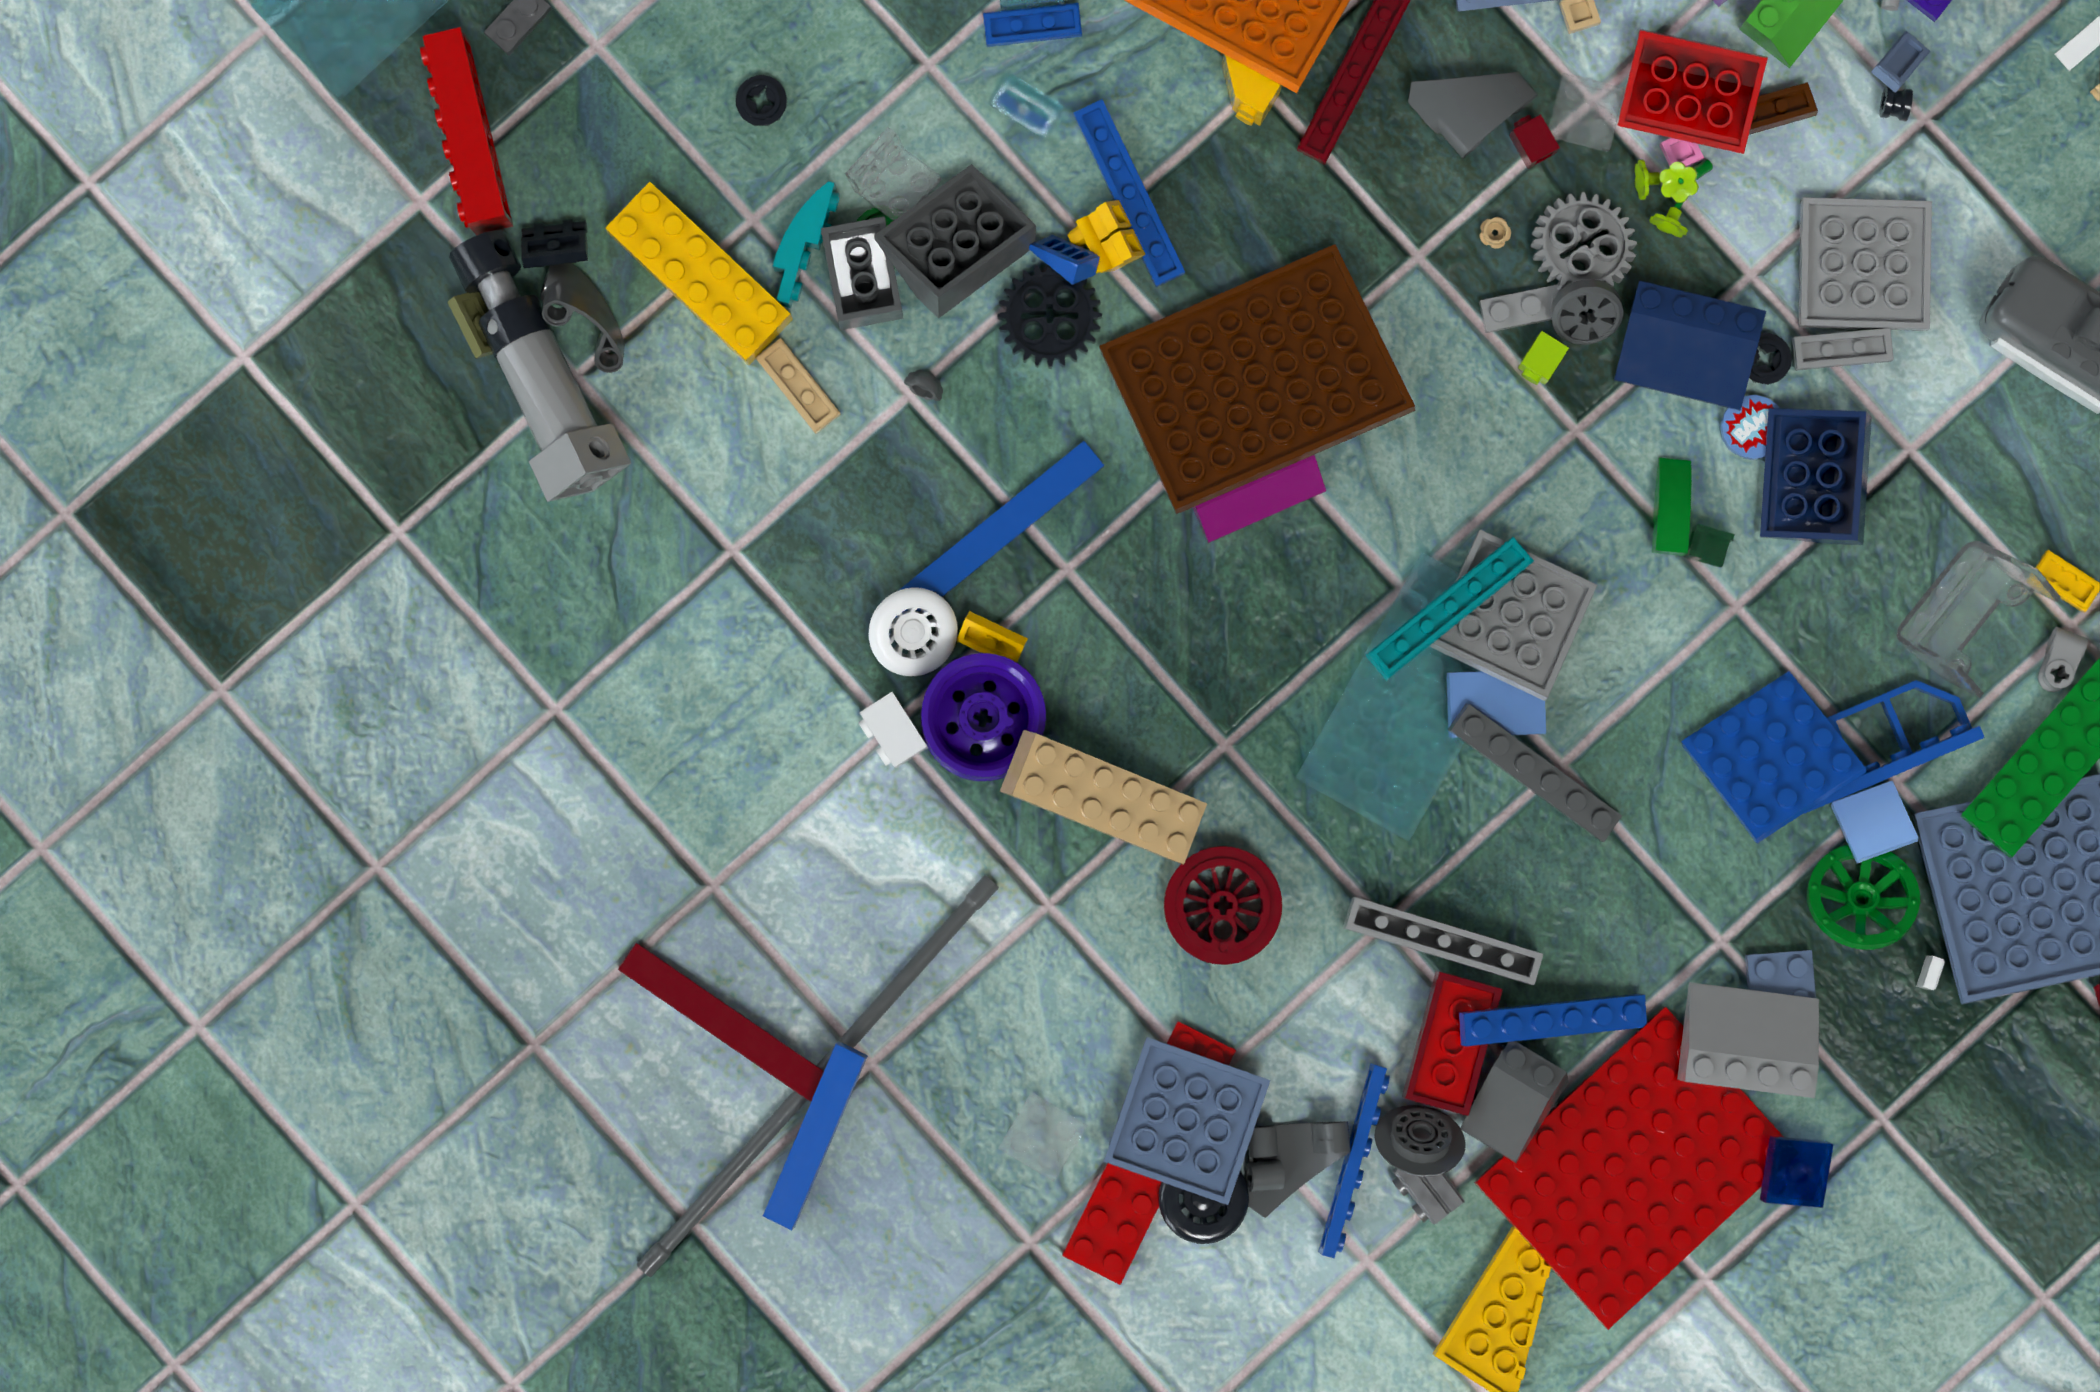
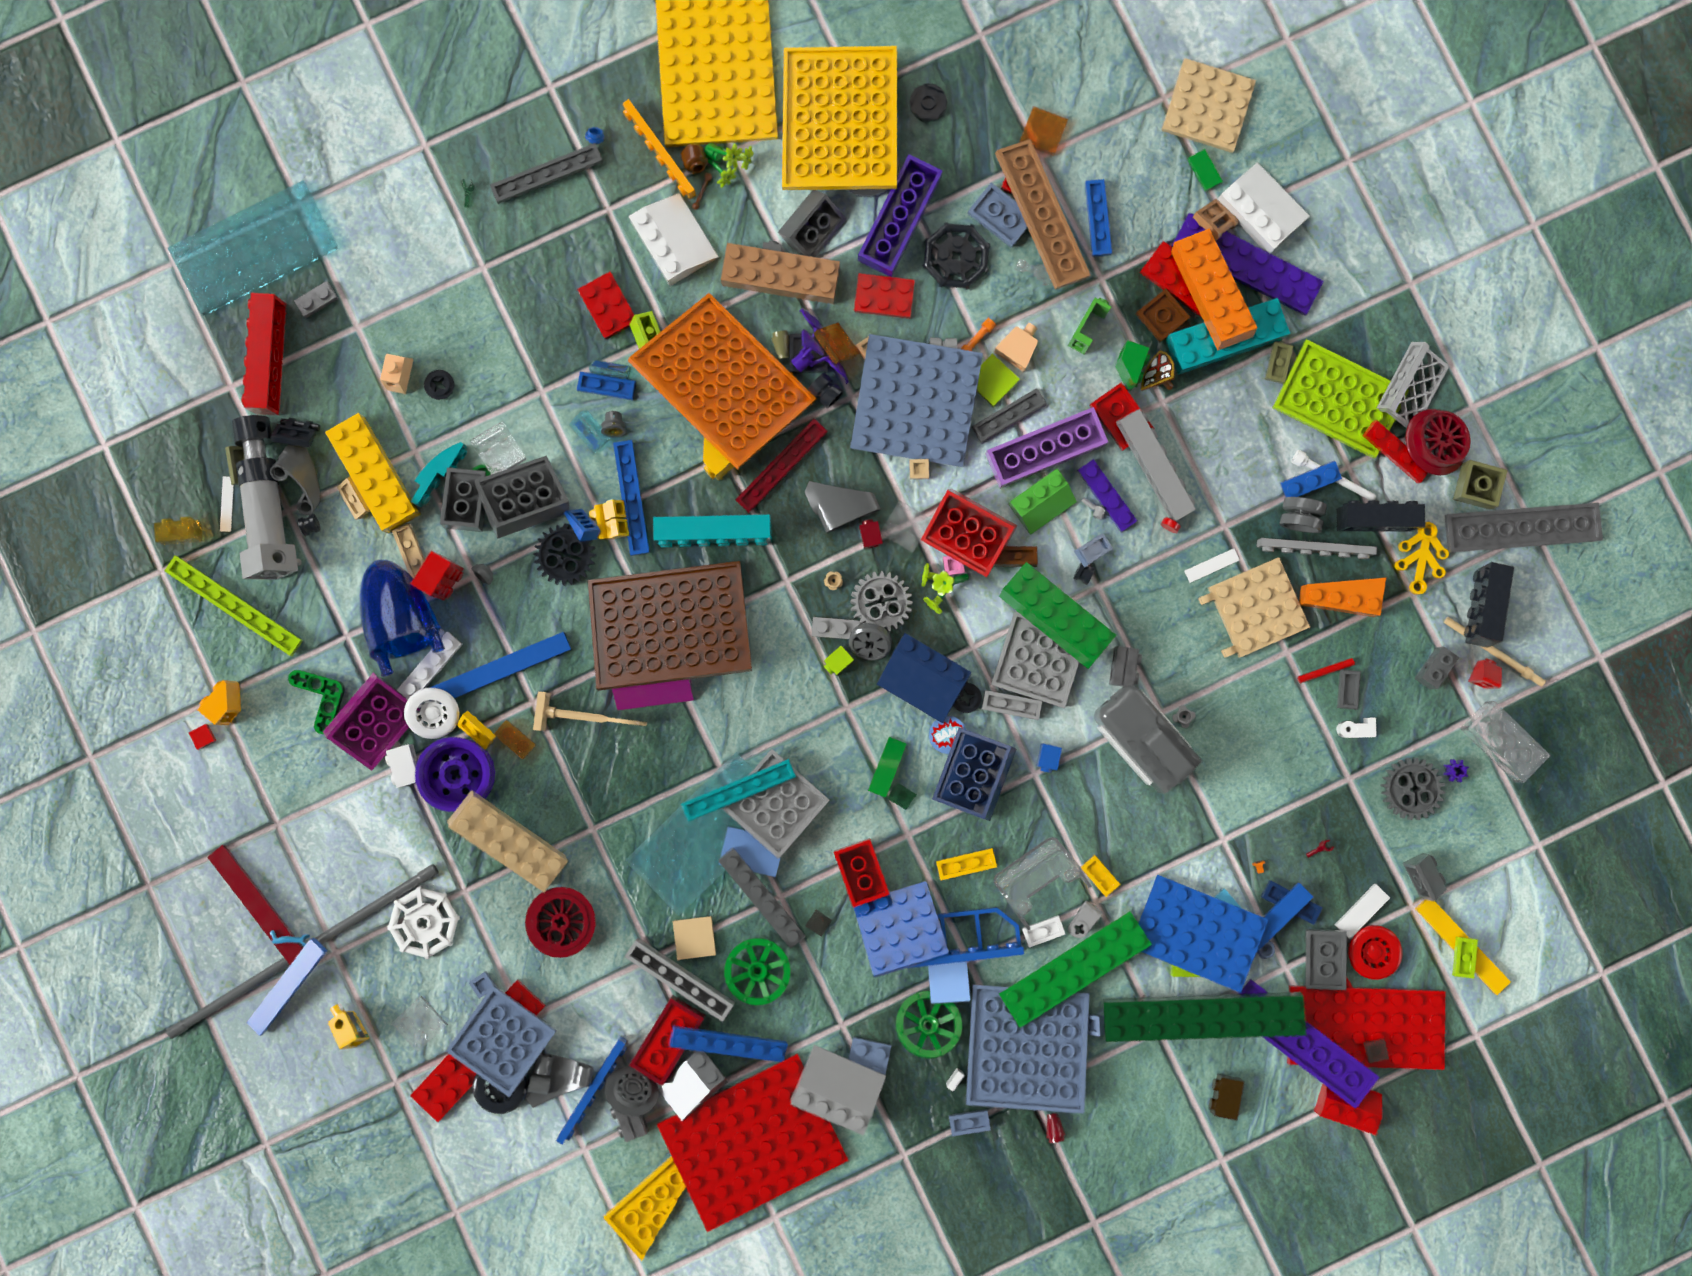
camera: 15 degrees right, 0 degrees up
clear blue plate [1760,1136,1834,1208] -> none
none -> clear yellow brick [154,517,202,545]
none -> lime plate [164,555,303,656]
none -> red tile [189,724,216,750]
none -> light orange slope [197,680,241,725]
none -> white sticker [220,477,233,532]
none -> dark azure piece [270,930,310,947]
none -> green beam [288,670,345,735]
none -> black wheel [298,514,321,536]
none -> magenta slope [323,672,420,771]
none -> yellow torso [328,1003,370,1049]
none -> tan plate [337,477,370,520]
none -> clear blue windscreen [359,559,445,677]
none -> light nougat torso [380,354,413,394]
none -> white plate [387,886,460,959]
none -> white plate [397,632,463,699]
none -> red brick [411,550,464,601]
none -> sand blue plate [469,971,497,999]
none -> clear orange plate [494,720,536,759]
none -> tan piece [533,691,647,731]
none -> dark grey piece [601,411,626,438]
none -> teal brick [653,515,772,548]
none -> tan tile [673,916,716,960]
none -> green wheel [724,938,791,1005]
none -> clear smoke plate [805,909,832,936]
none -> red brick [833,838,890,908]
none -> yellow plate [936,848,997,880]
none -> sand blue plate [949,1109,991,1136]
none -> green brick [999,562,1116,669]
none -> white plate [1022,915,1065,948]
none -> blue brick [1036,744,1062,773]
none -> flat silver brick [1109,646,1142,687]

